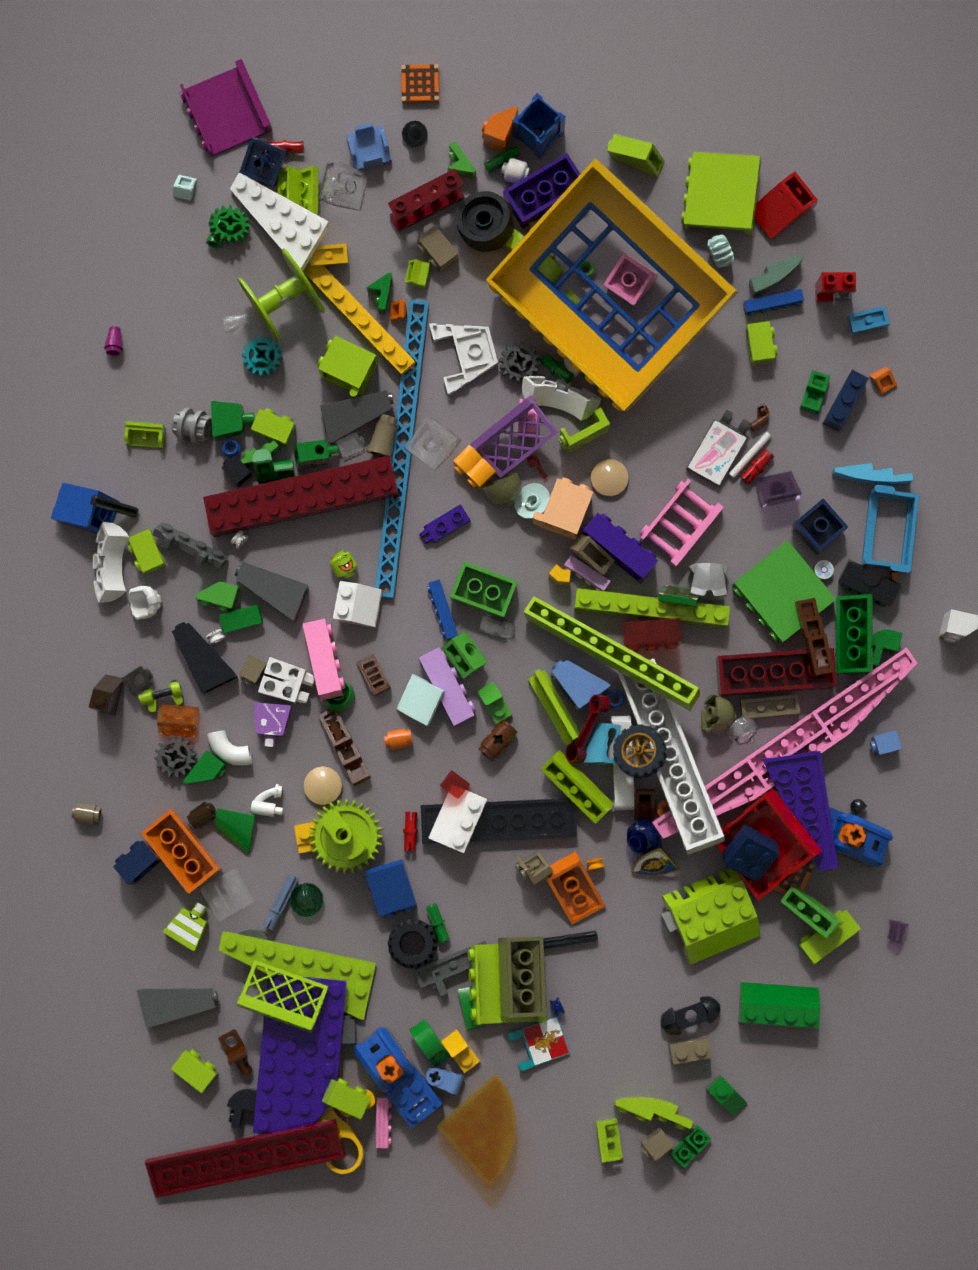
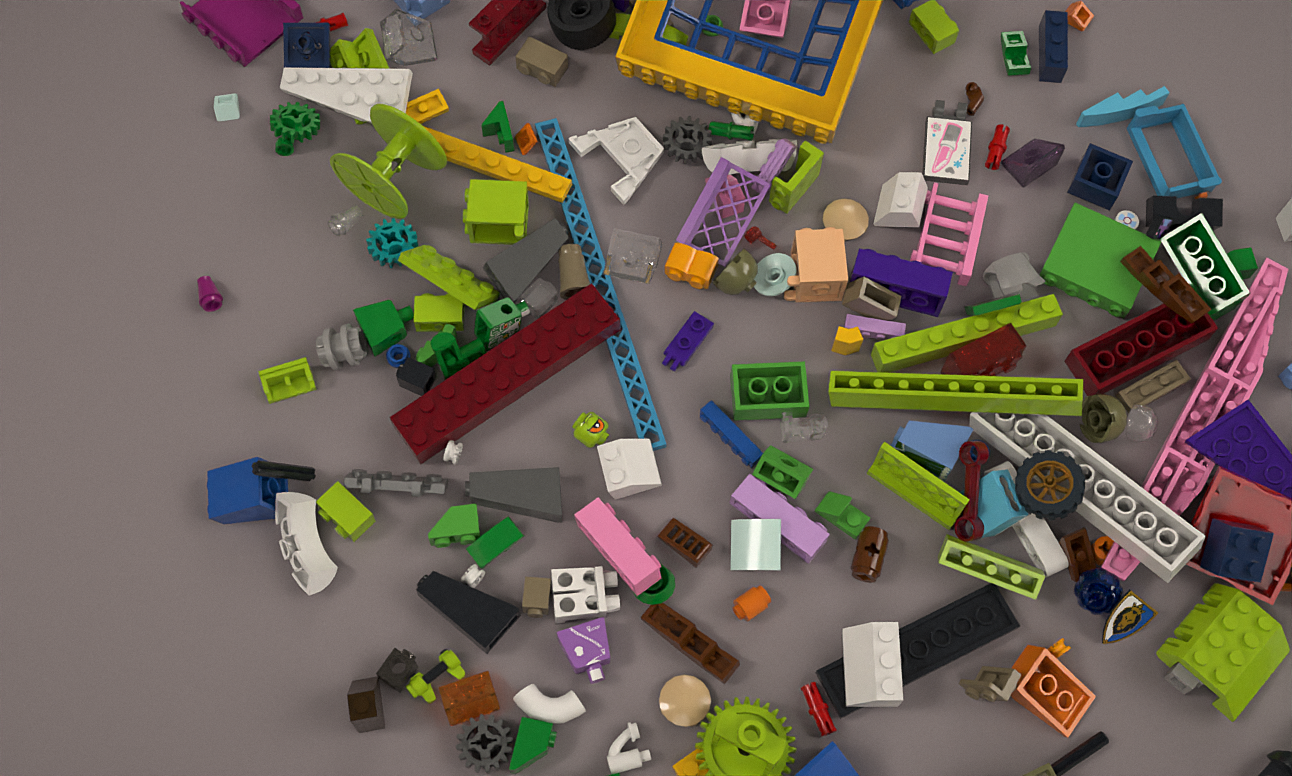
camera: 30 degrees left, 15 degrees down
white hair [128,586,162,620] -> none
lime piece [405,259,430,289] -> none
clear red panel [440,770,471,799] -> none
white bar [729,432,771,479] -> none
none -> lime plate [398,245,500,310]
none -> lavender piece [751,138,797,195]
none -> white slope [873,172,928,227]
none -> black tile [1146,214,1173,240]

